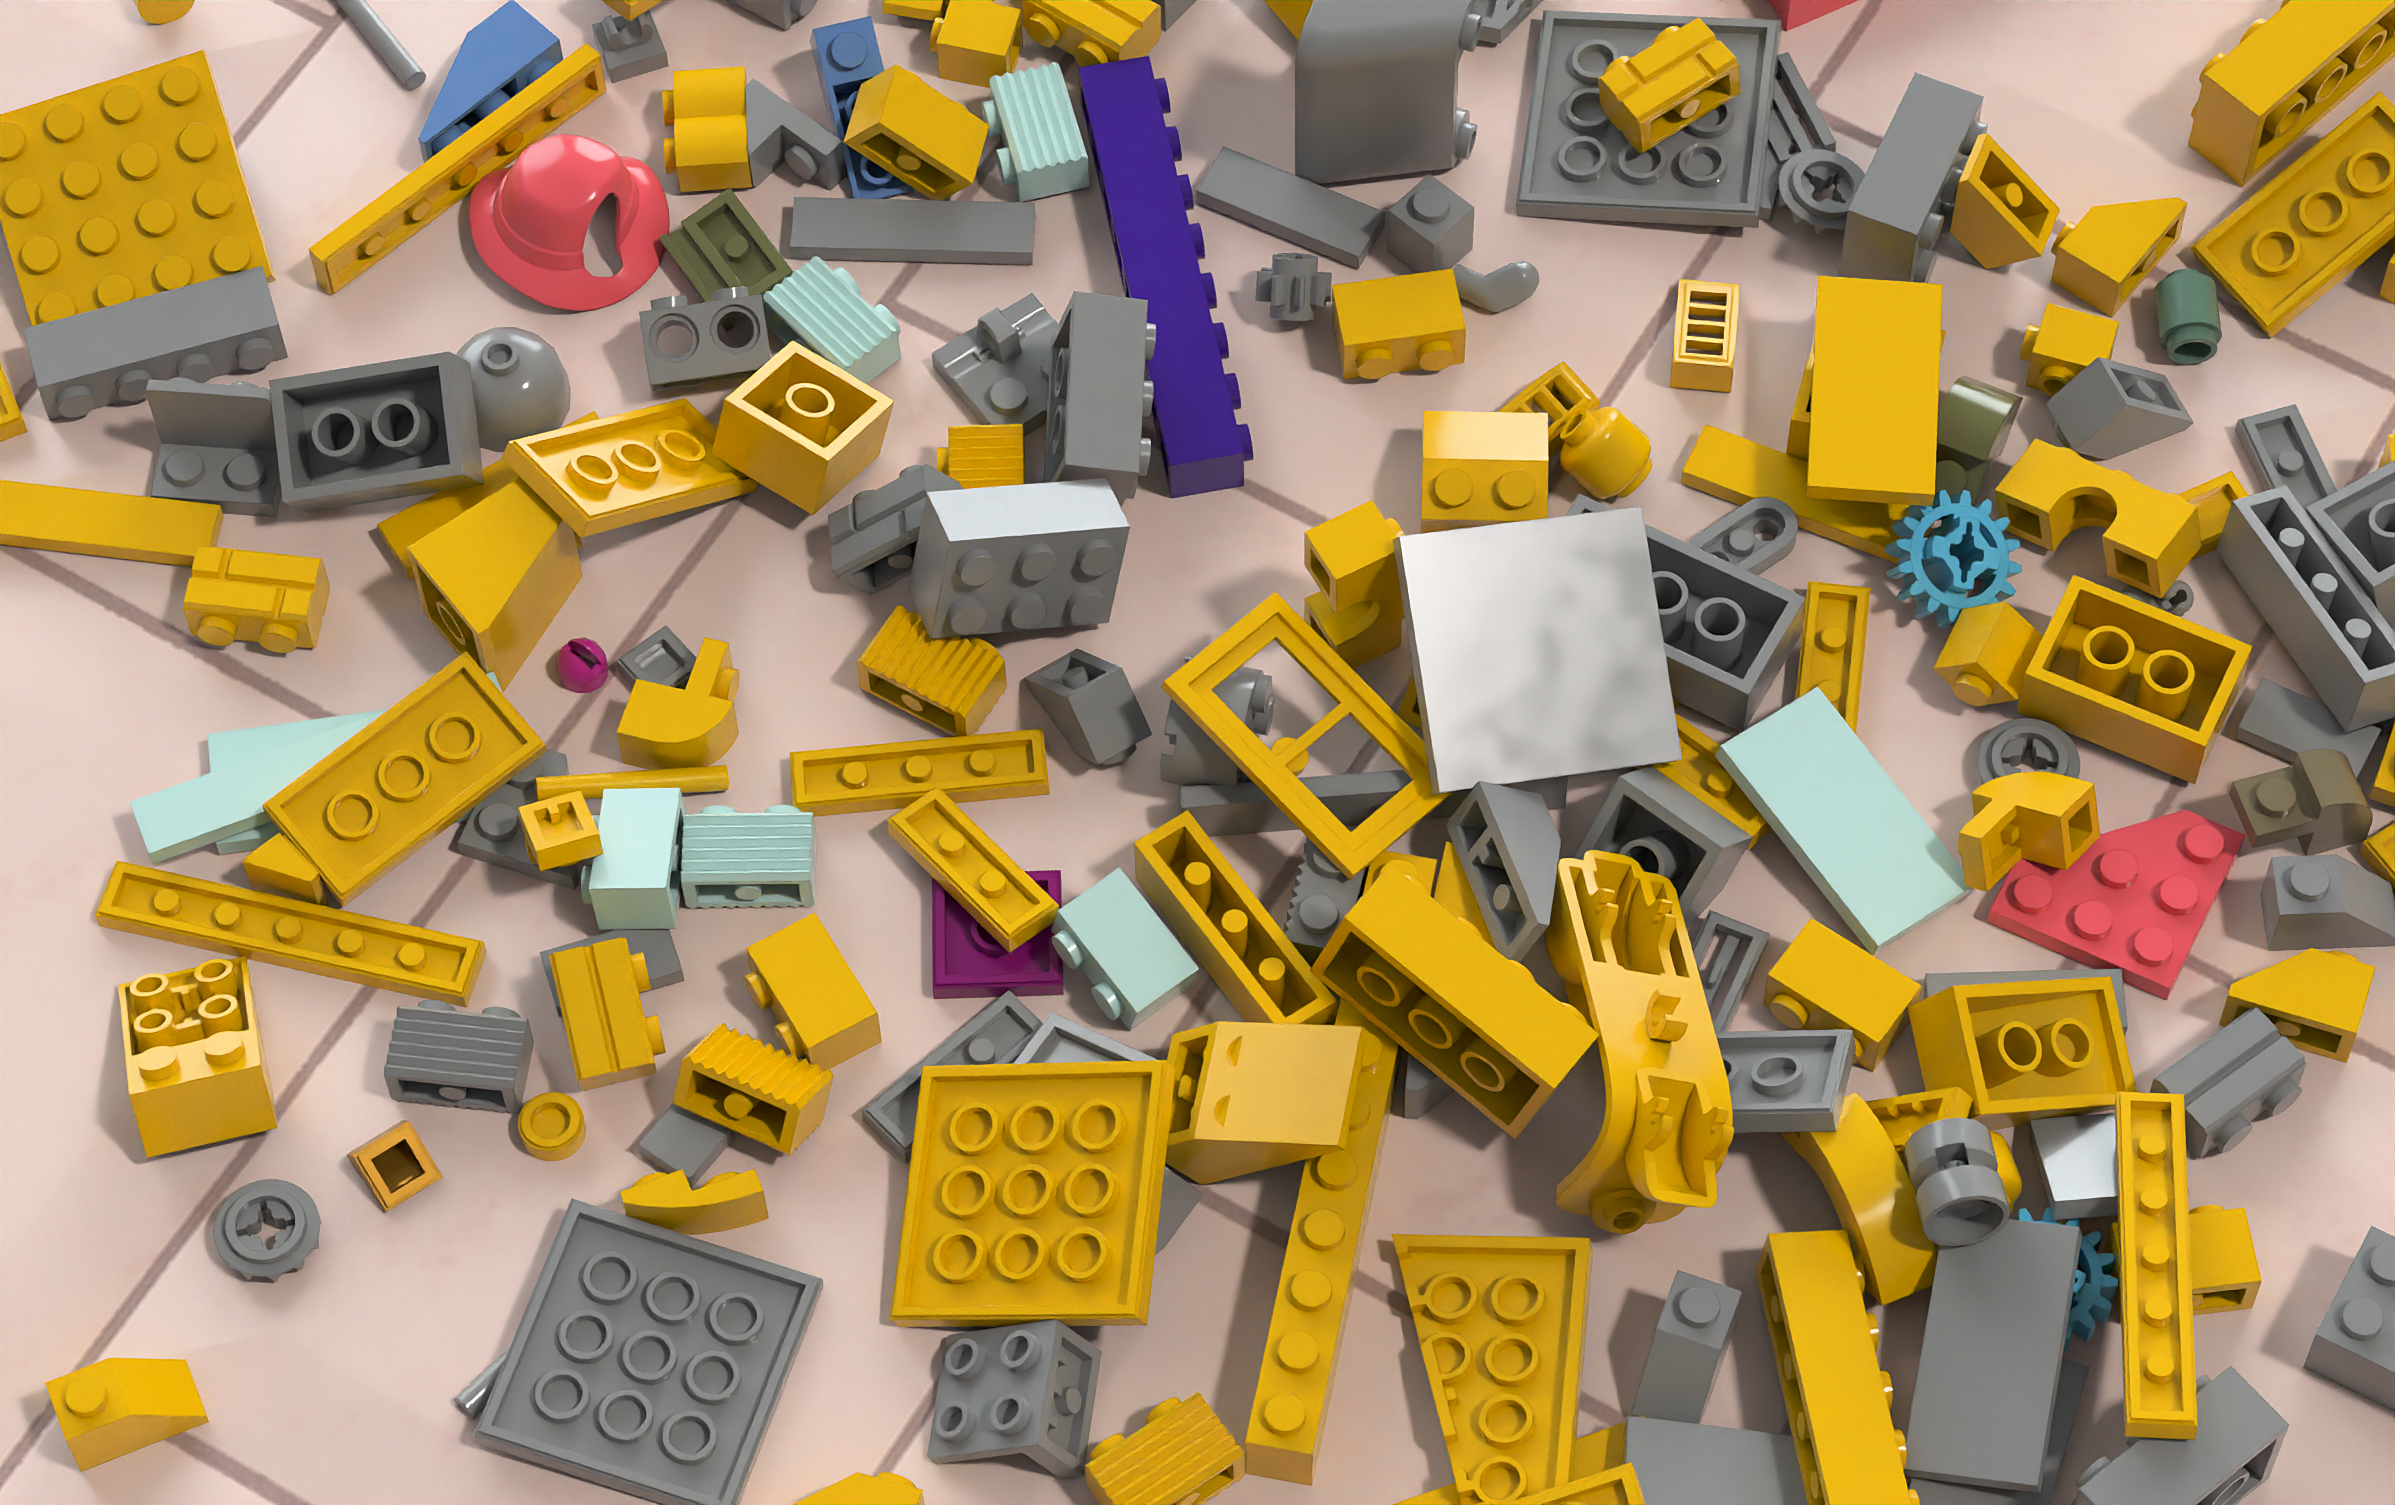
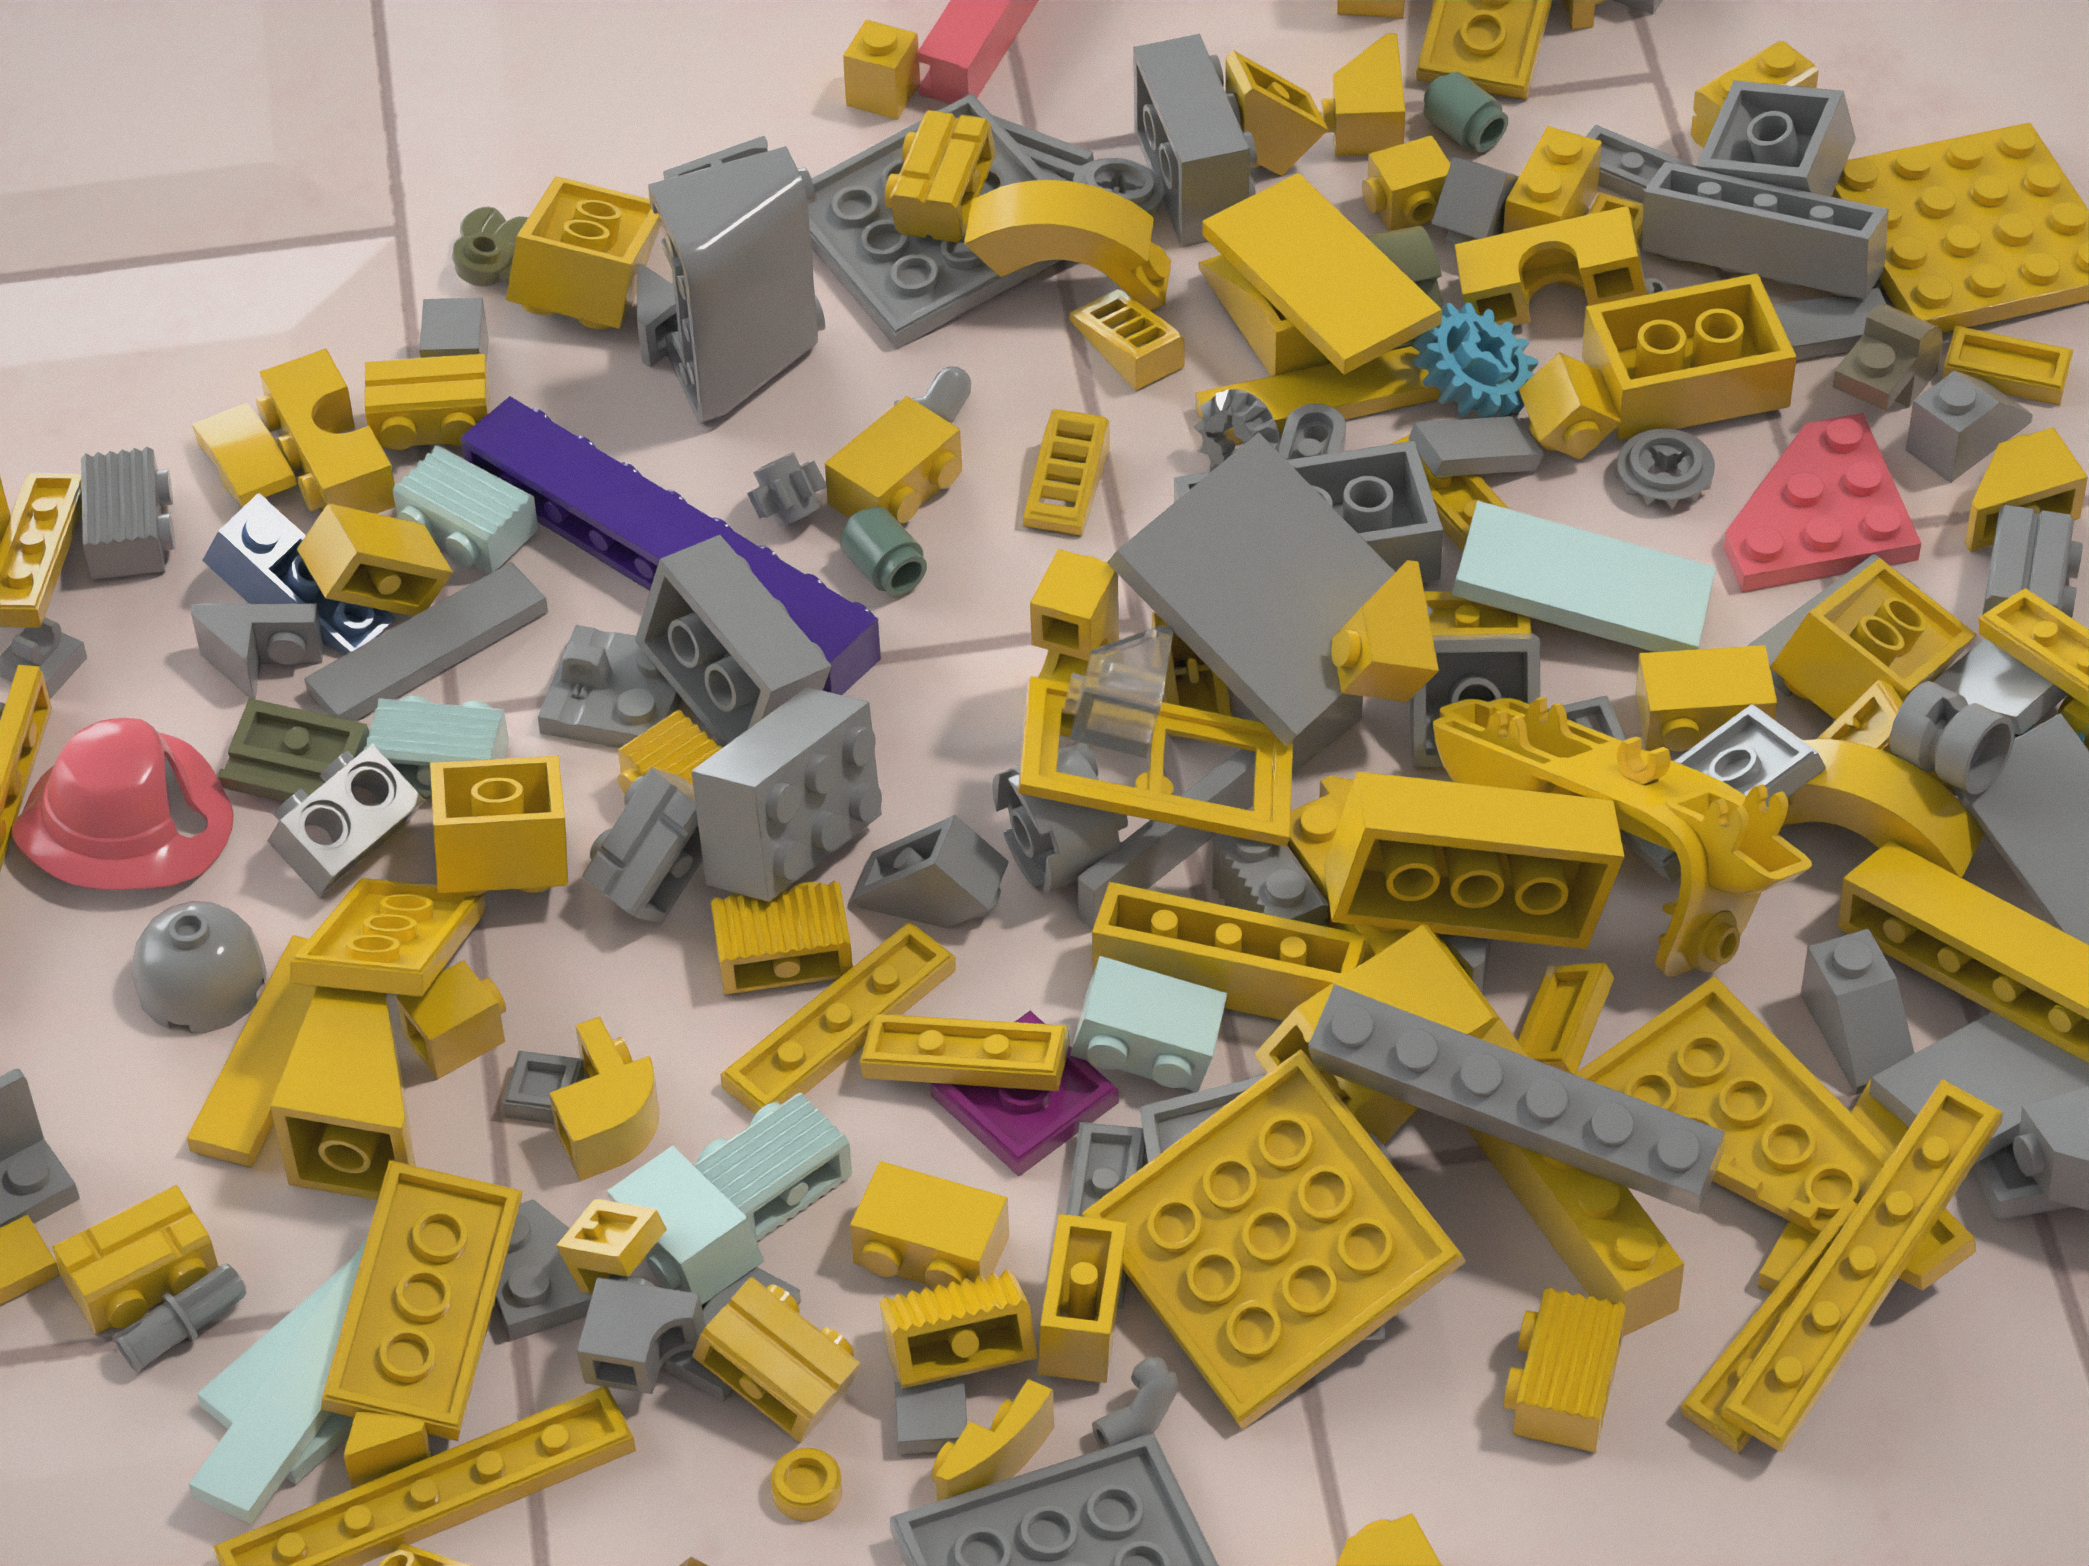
camera: 40 degrees left, 10 degrees down
light grey brick [269,351,484,512] -> none
light grey brick [384,1000,534,1115] -> none
yellow bar [534,765,729,802] -> none
dark pink hinge [556,637,609,693] -> none
yellow brick [662,66,752,192] -> none
light grey bracket [927,1319,1102,1479] -> none
light grey tile [1196,146,1386,269] -> none
light grey brick [1387,174,1475,273] -> none
yellow slope [1421,411,1549,533] -> none
light grey slope [1446,781,1561,963] -> none
yellow head [1560,406,1653,499] -> none
yellow brick [1958,771,2100,892] -> none
none -> light grey axle [112,1264,246,1373]
none -> yellow brick [396,960,506,1079]
none -> light grey brick [577,1277,706,1394]
none -> sand green brick [840,507,927,596]
none -> yellow arch [964,180,1171,311]
none -> yellow slope [1038,1214,1127,1383]
none -> clear slope [1063,625,1174,758]
none -> light grey arm [1092,1356,1179,1449]
none -> light grey gear [1194,389,1280,472]
none -> light grey brick [1308,984,1725,1214]
none -> yellow slope [1331,560,1439,702]
none -> light grey tile [1408,416,1544,477]
none -> yellow brick [1503,126,1602,234]
none -> yellow tile [1517,963,1614,1075]

